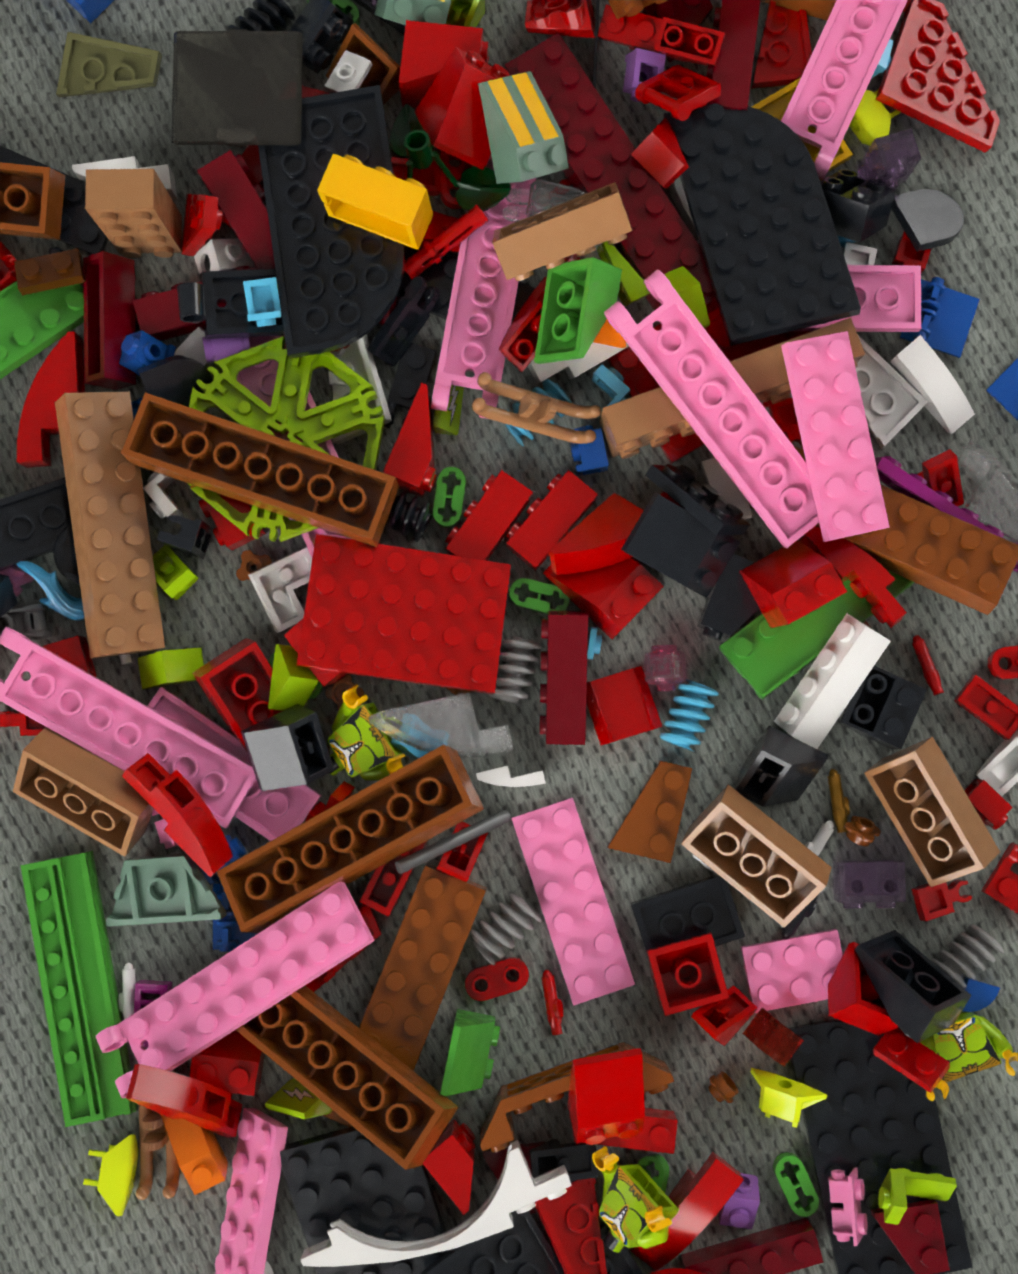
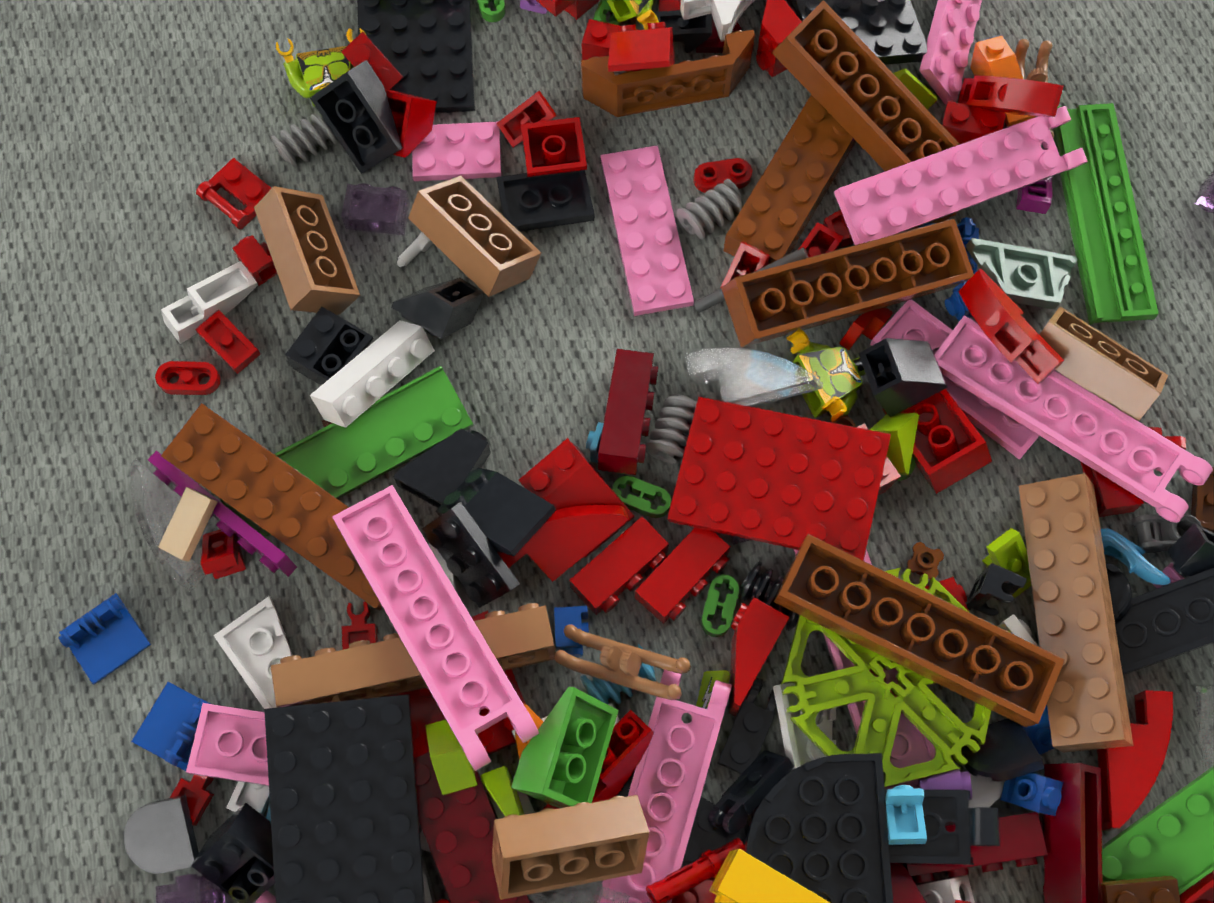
camera: 170 degrees left, 15 degrees down
neon yellow piece [83,1134,139,1216] -> none
white piece [119,962,136,1020] -> none
lime slope [138,648,204,690] -> none
white plate [248,547,312,633] -> none
bright green slope [440,1009,500,1096] -> none
white slope [476,765,546,787] -> none
red piece [541,970,564,1035] -> none
red slope [586,666,663,746] -> none
medium azure bracket [592,364,631,406] -> none
dark orange wing [607,761,693,863] -> none
clear pink head [644,645,687,692] -> none
medium azure piece [659,679,719,752] -> none
dark orange plate [708,1071,739,1103] -> none
red slope [739,540,847,628] -> none
clear red brick [742,1007,804,1067] -> none
neon yellow piece [750,1068,827,1128] -> none
bright pink plate [781,331,890,542] -> none
red slope [799,526,907,628] -> none
pearl gold piece [827,769,850,833] -> none
dark orange plate [844,816,881,846] -> none
white slope [890,335,975,435] -> none
red plate [911,880,972,922] -> none
red piece [912,635,944,696] -> none
blue tile [962,977,1000,1012] -> none
none -> tan tile [158,487,218,562]

